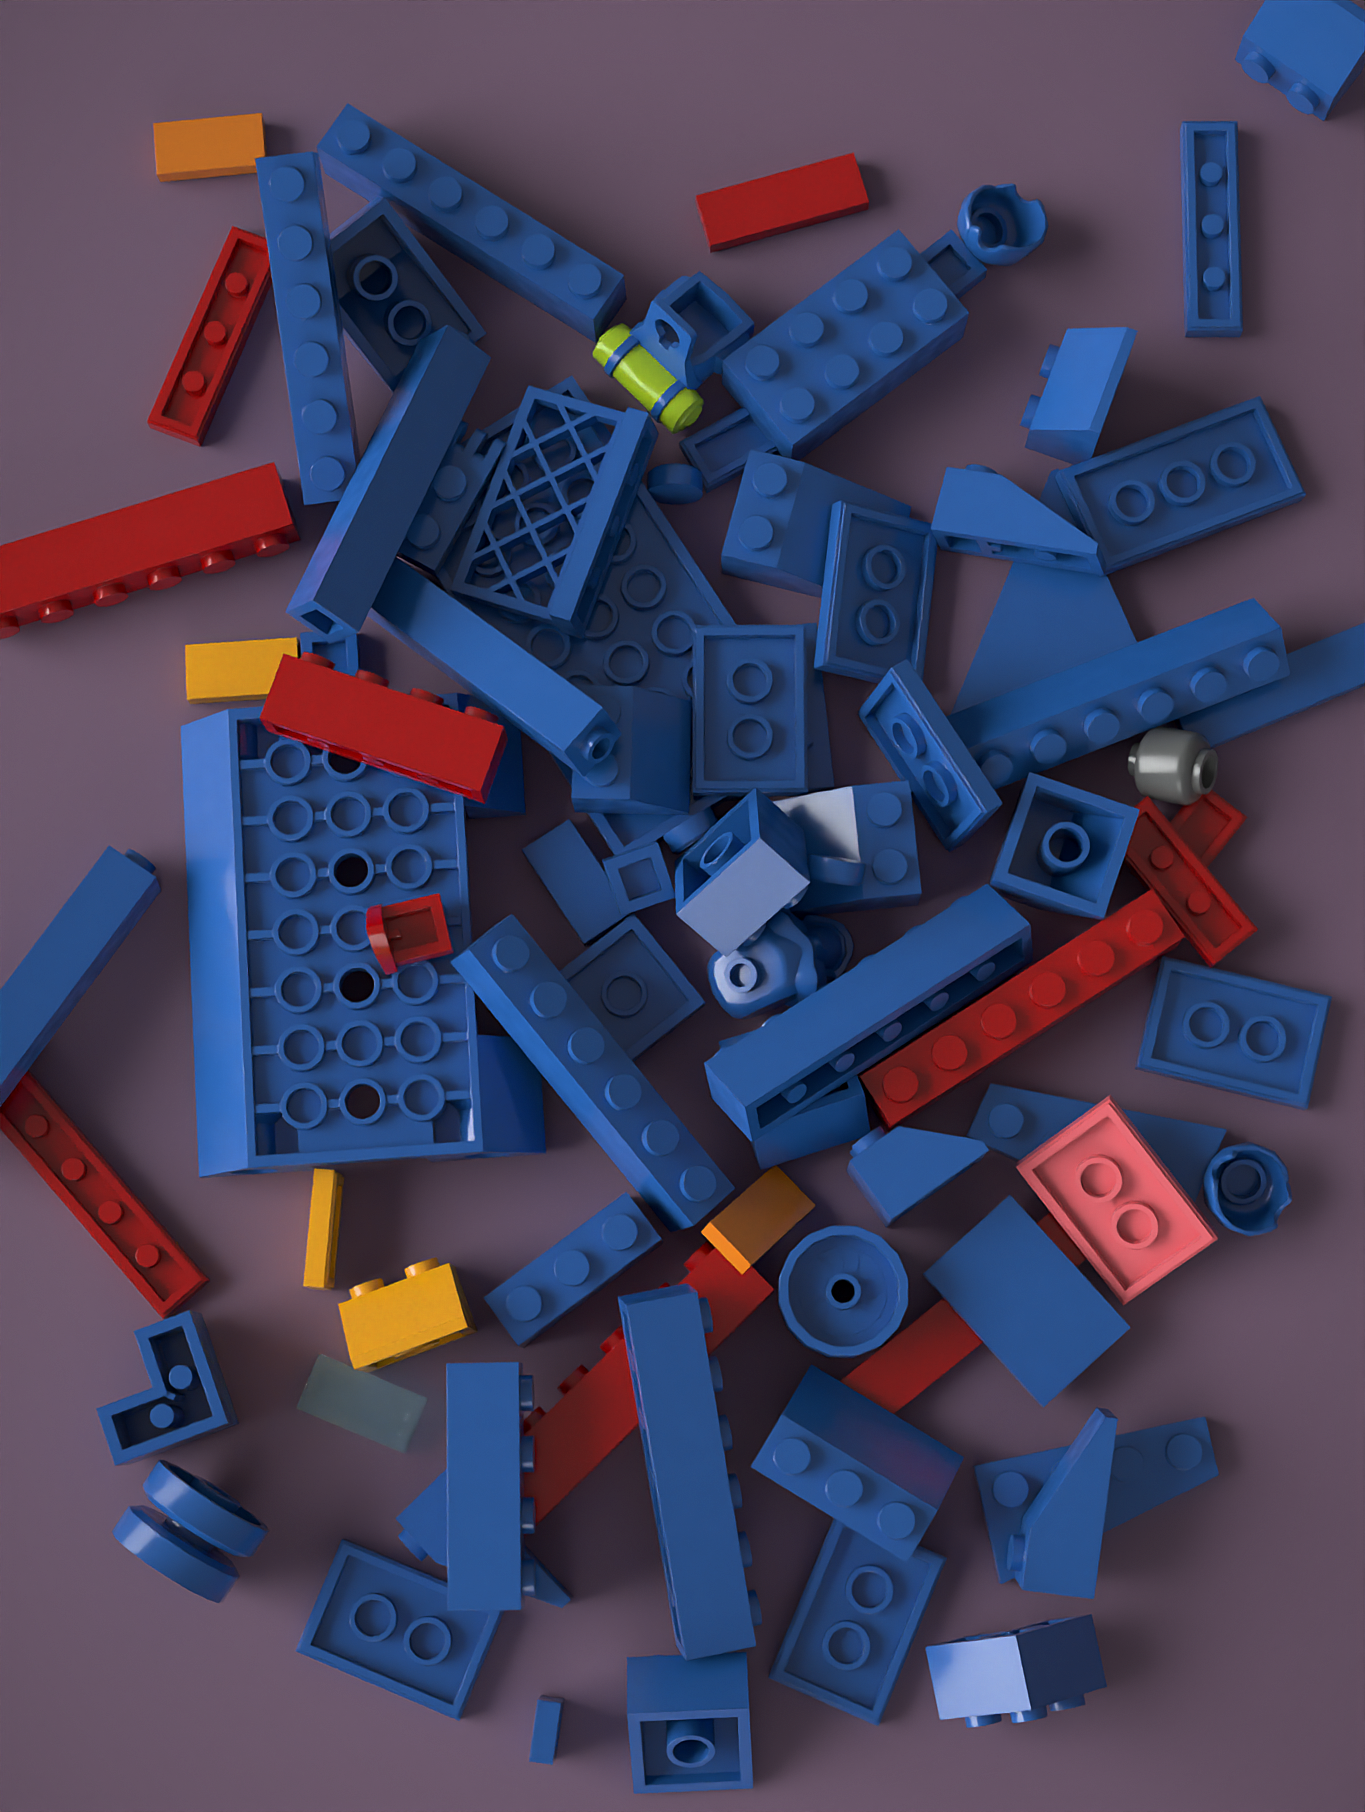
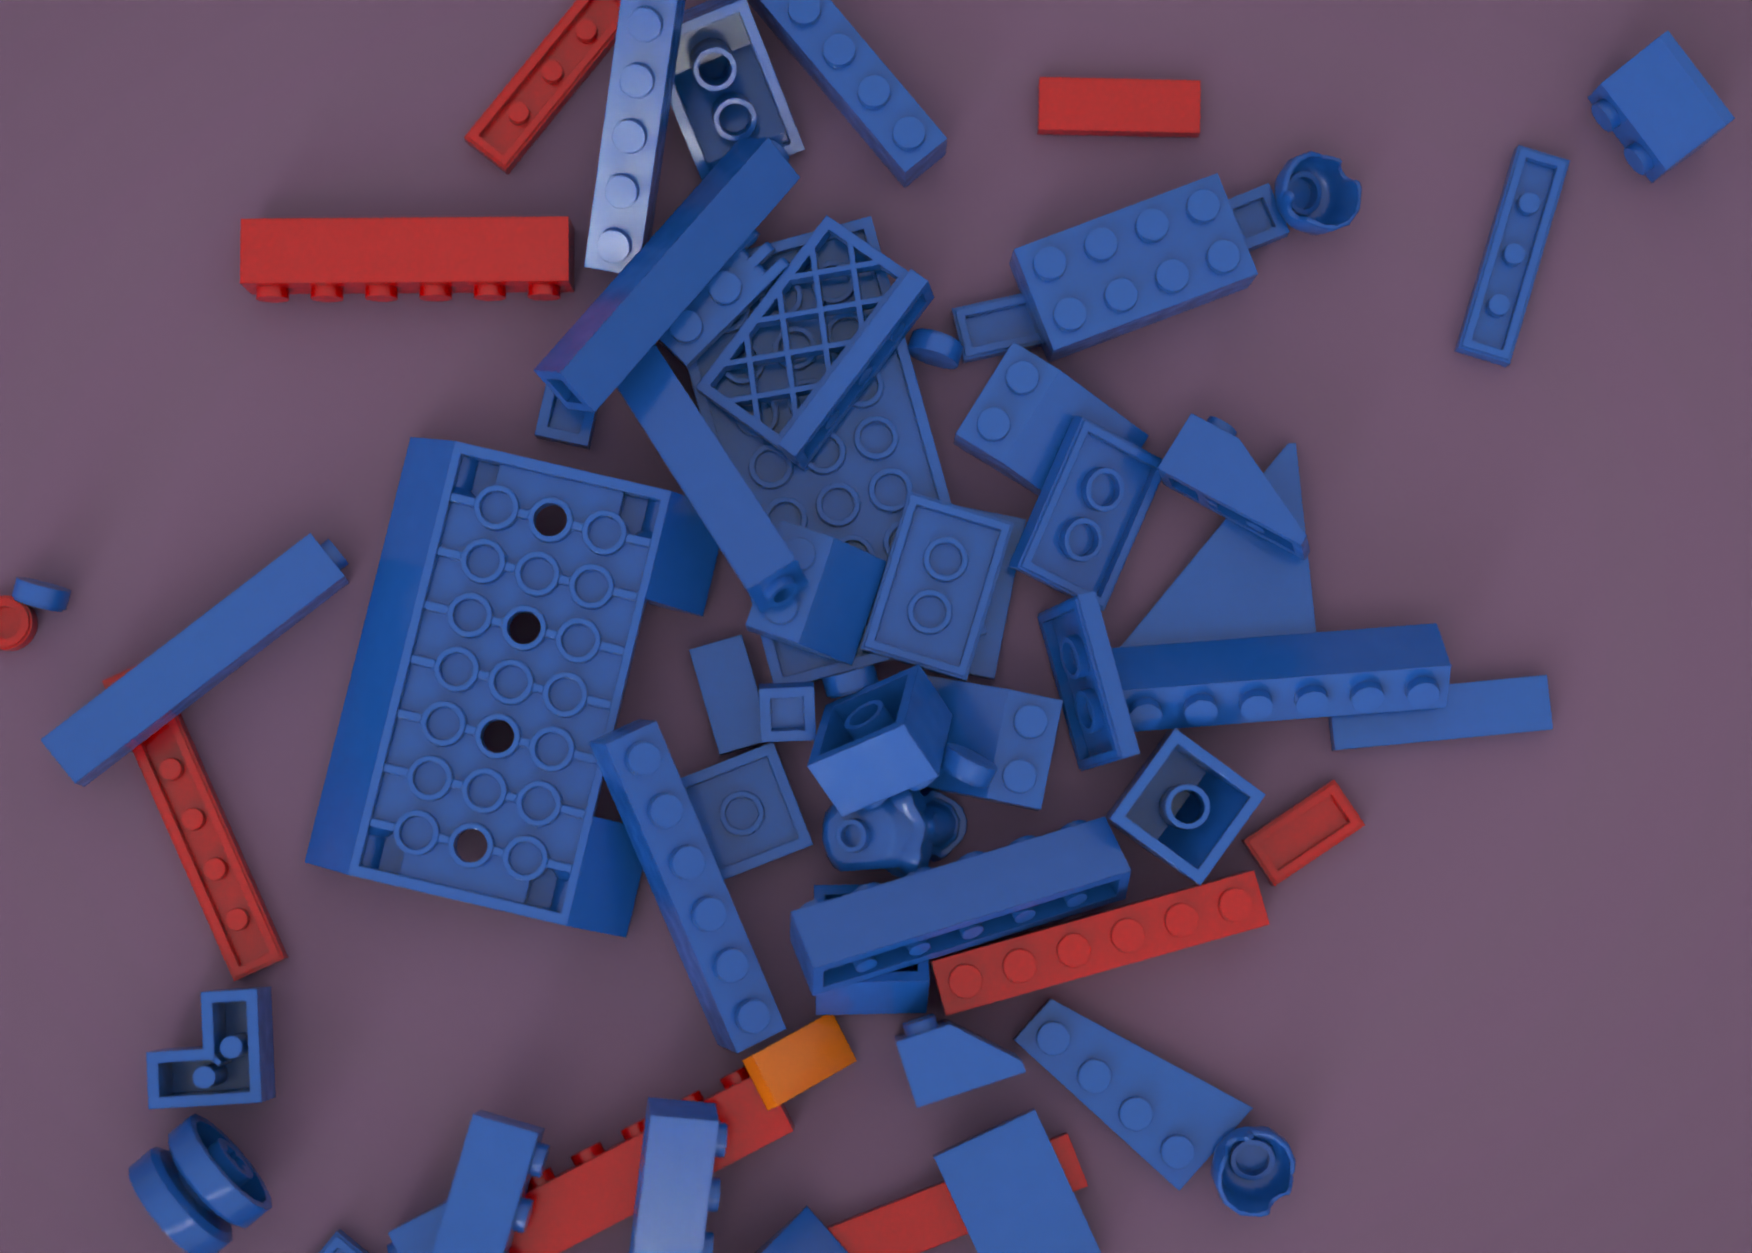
camera: 10 degrees right, 5 degrees up
light orange tile [185,637,300,704] -> none
red brick [259,652,508,804] -> none
clear light blue tile [296,1353,429,1453] -> none
light orange tile [303,1168,344,1290] -> none
light orange slope [338,1257,478,1373] -> none
red tile [366,893,454,975] -> none
blue brick [484,1191,663,1348] -> none
blue piece [592,271,755,434] -> none
blue wheel [778,1226,908,1358] -> none
coral tile [1016,1095,1218,1306] -> none
blue slope [1020,327,1138,465] -> none
blue tile [1055,396,1306,577] -> none
red tile [1123,796,1258,967] -> none
dark grey head [1128,726,1218,805] -> none
blue tile [1135,956,1332,1110] -> none

